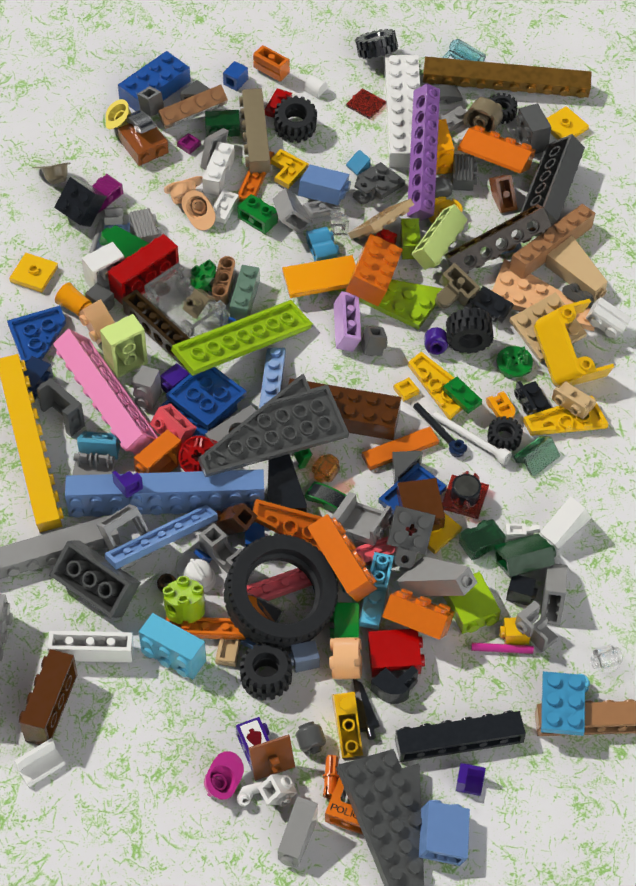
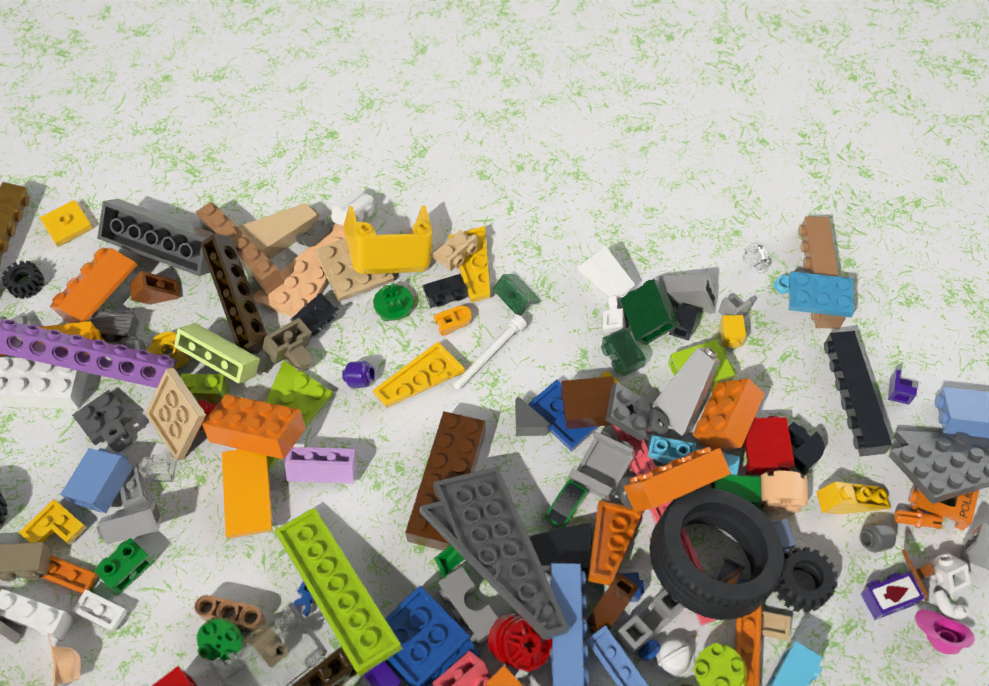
camera: 85 degrees left, 5 degrees up
light nougat piece [181,190,216,230] -> none
sand green brick [229,265,260,320] -> none
medium blue plate [259,347,286,408] -> none
dark azure brick [306,227,340,262] -> none
clear orange head [312,454,340,483] -> none
dark azure slope [346,150,371,176] -> none
black bar [353,679,380,740] -> none
dark grey brick [361,326,388,356] -> none
orange tile [362,426,439,470] -> none
yellow tile [393,377,419,402] -> none
black bar [413,402,455,444] -> none
piece [442,471,489,520] -> none
green plate [443,376,482,414] -> none
black tyre [446,308,494,354] -> none
dark blue plate [449,439,467,457] -> none
dark tan brick [463,97,503,132] -> none
dark pink bar [471,643,534,654] -> none
black tyre [487,416,523,451] -> none
dark grey brick [515,103,551,154] -> none
light grey bracket [515,601,540,637] -> none

